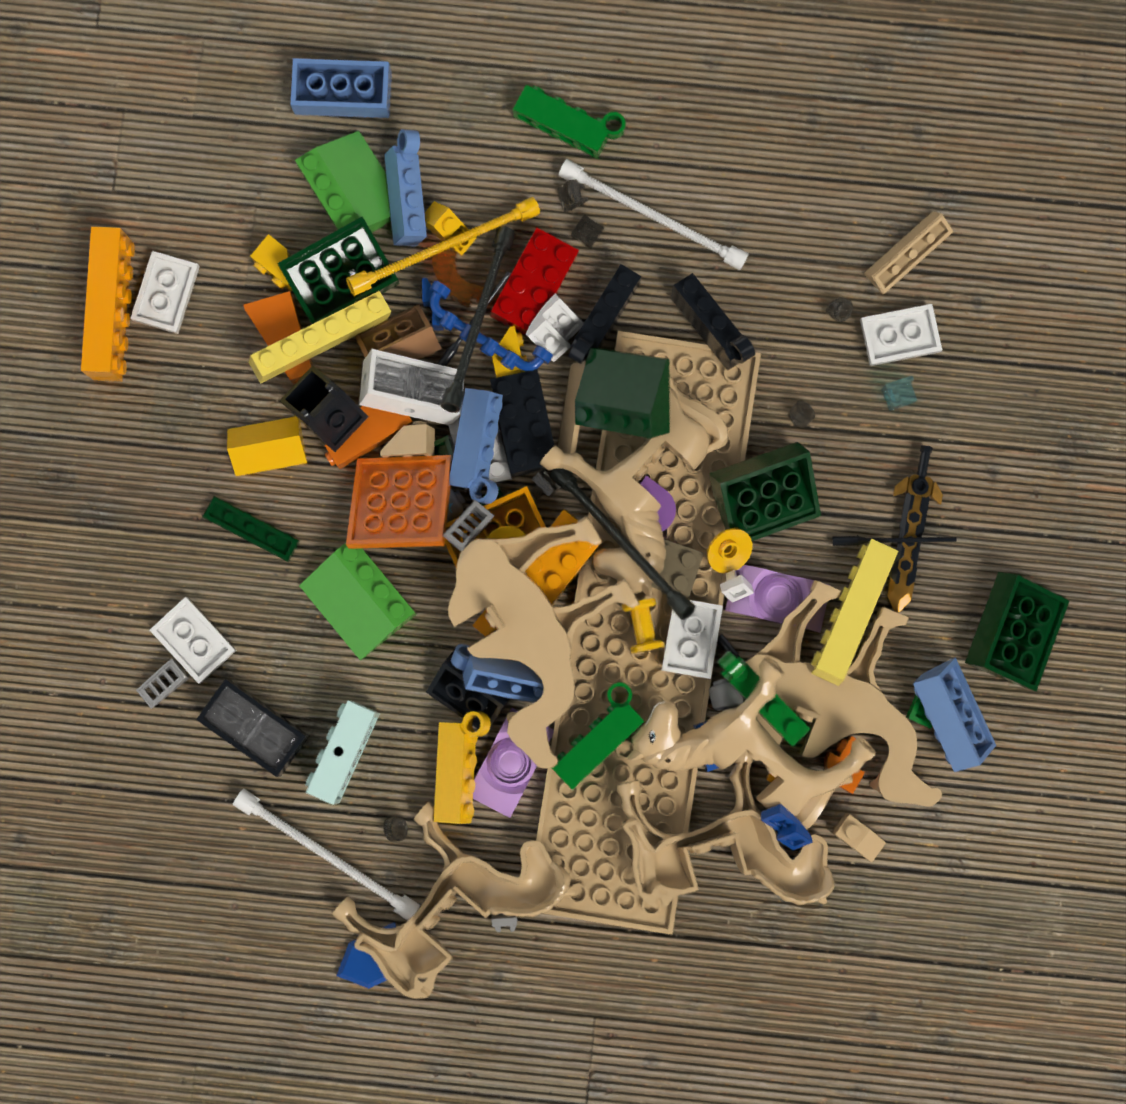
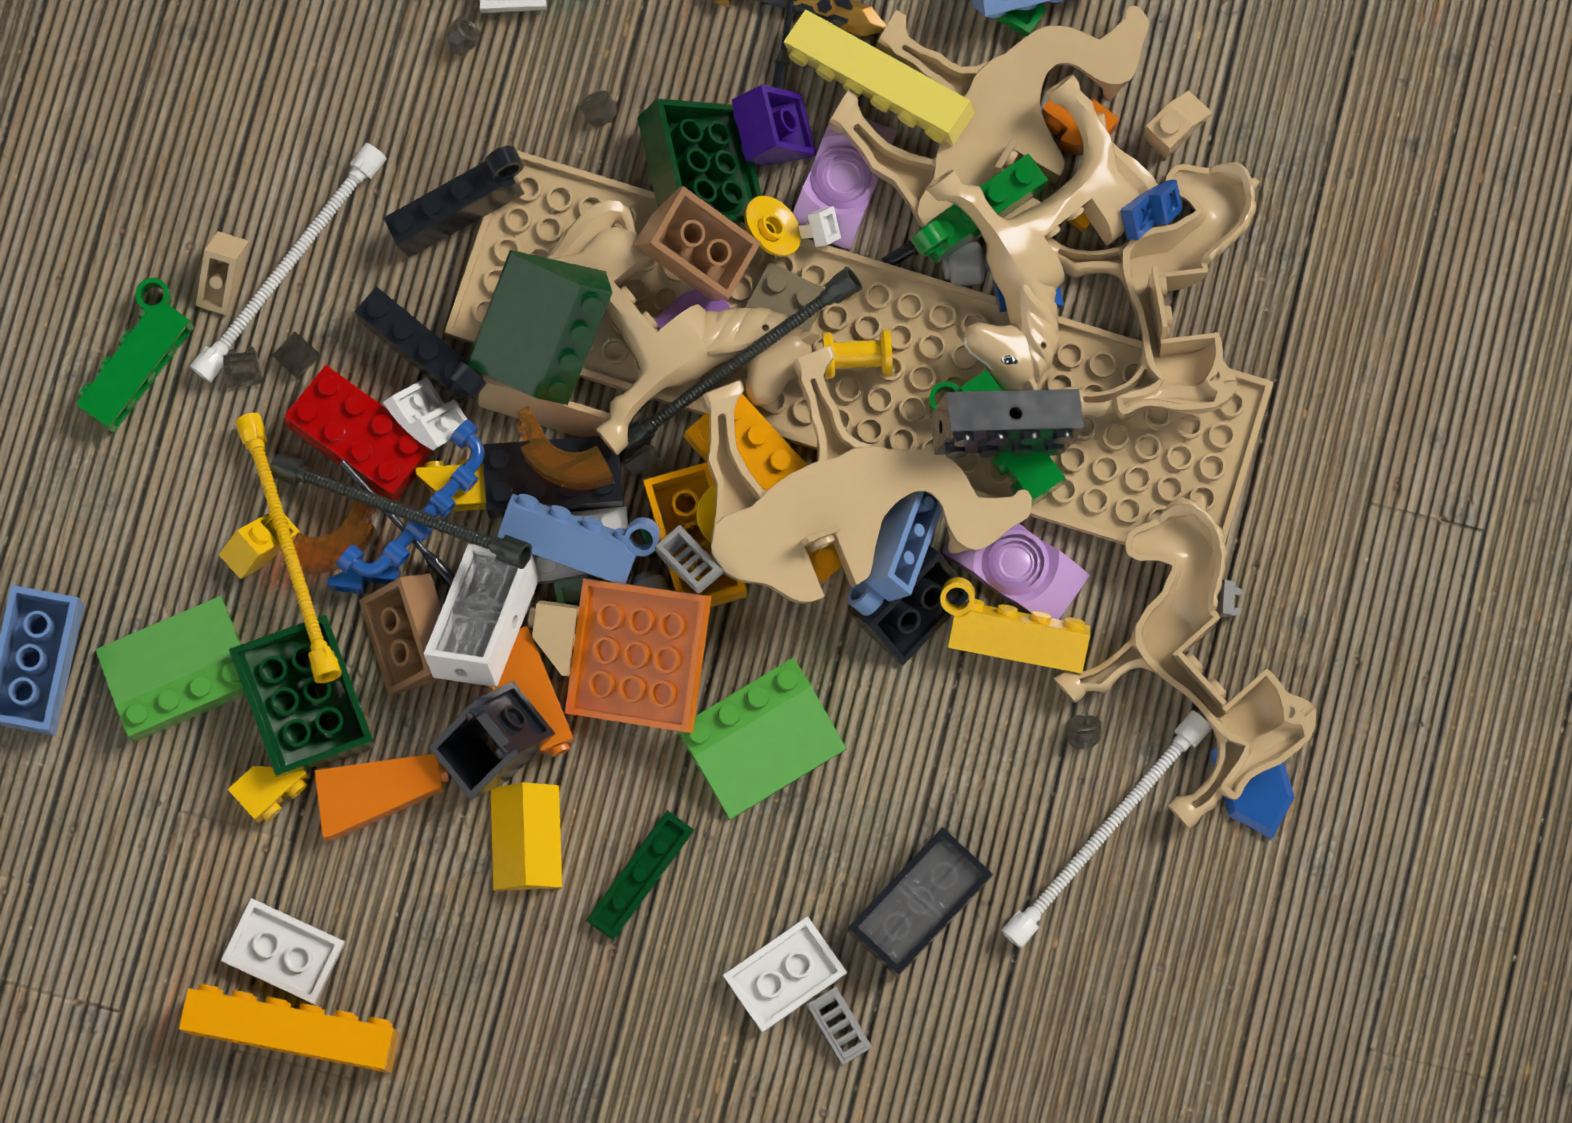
camera: 85 degrees left, 5 degrees down
light yellow brick [249,291,391,384] -> none
light aqua brick [305,700,380,805] -> none
medium blue hinge [384,129,427,247] -> none
white plate [661,600,723,679] -> none
none -> tan slope [195,231,249,316]
none -> clear orange arch [515,406,614,490]
none -> medium nougat slope [633,186,761,301]
none -> dark purple slope [731,84,817,166]
none -> black brick [930,389,1084,458]

